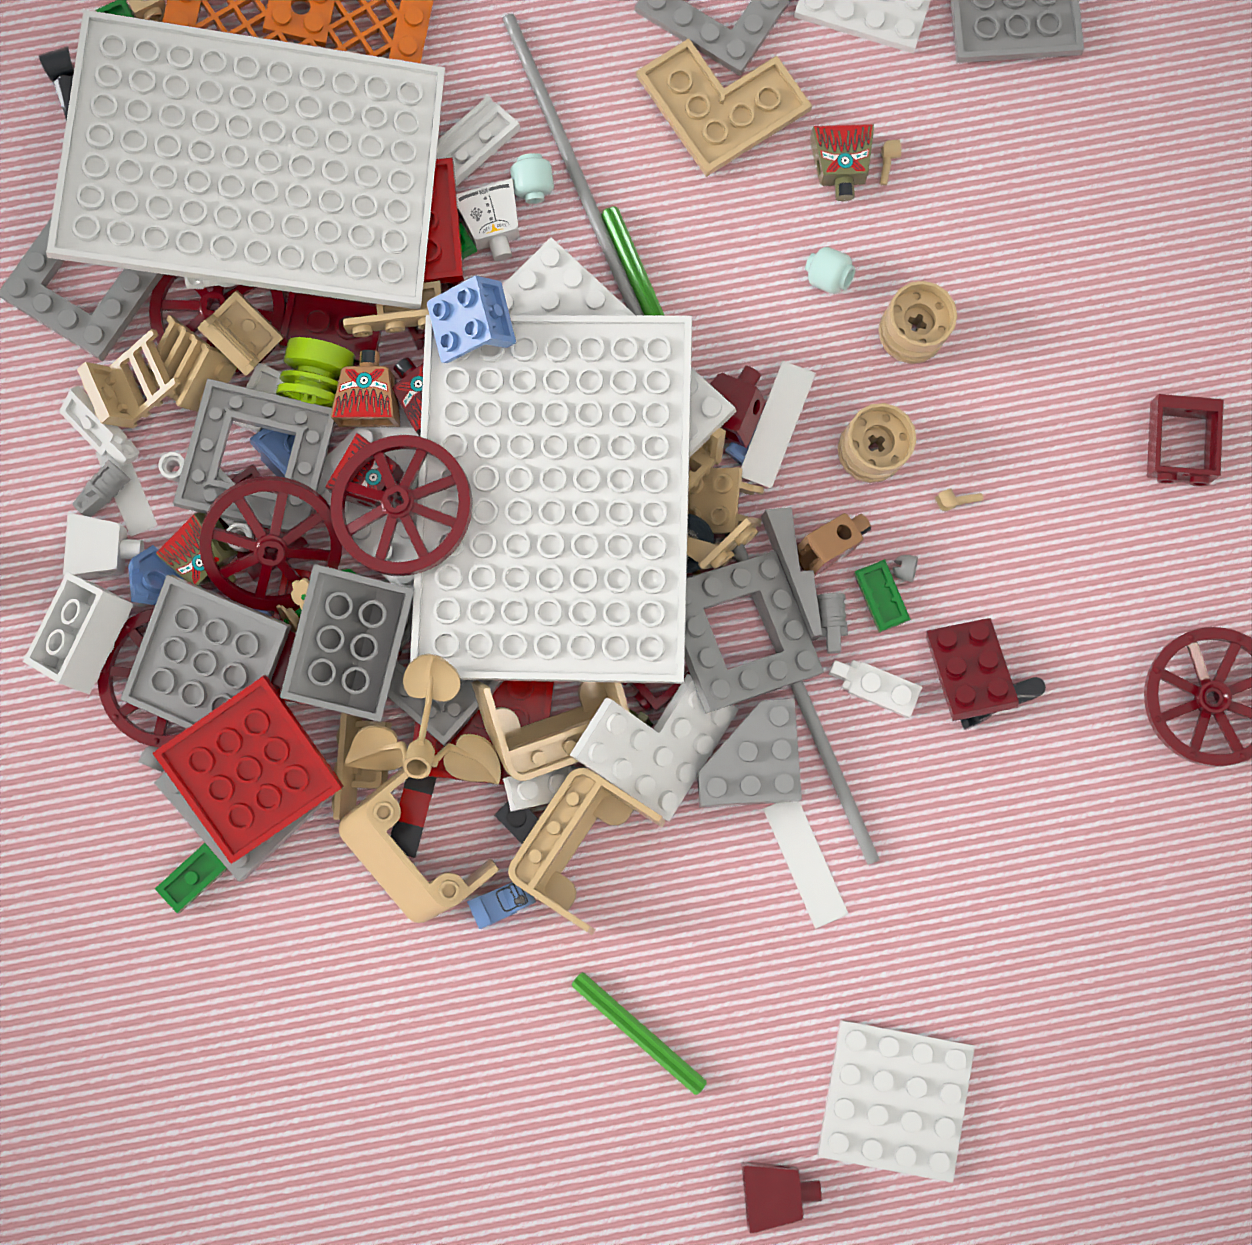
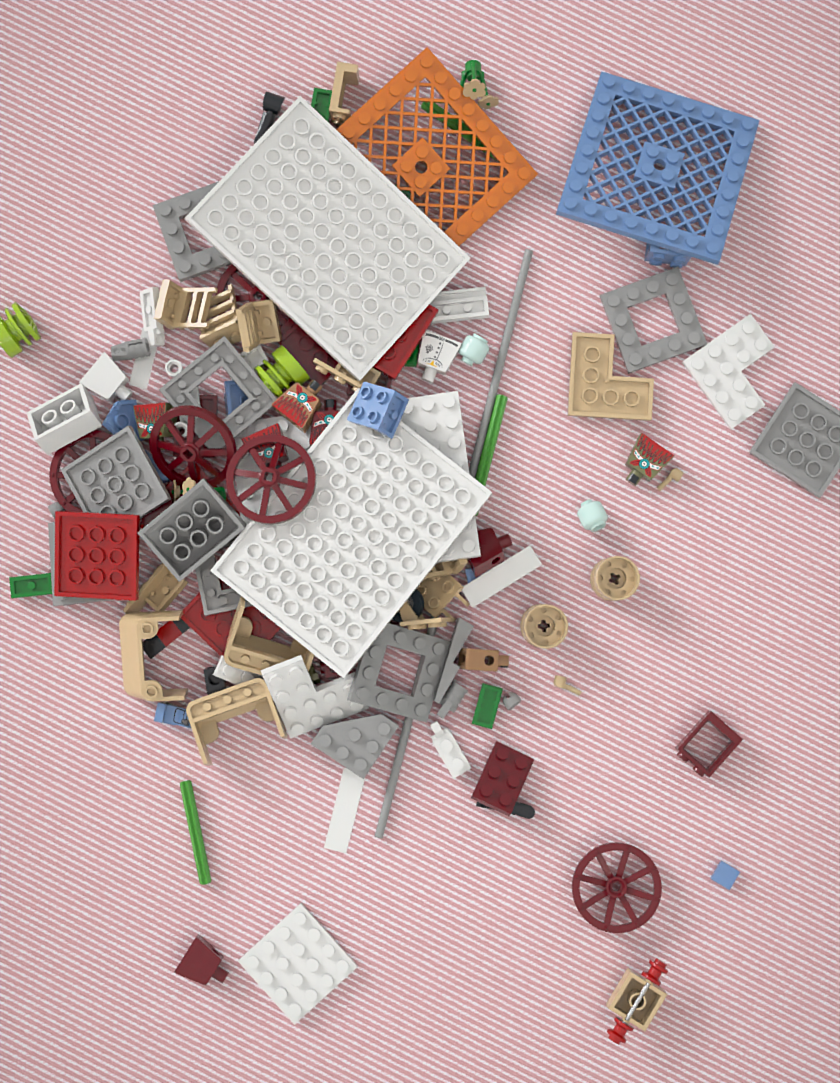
camera: 45 degrees right, 5 degrees up
tan plant [345,654,501,785] -> none

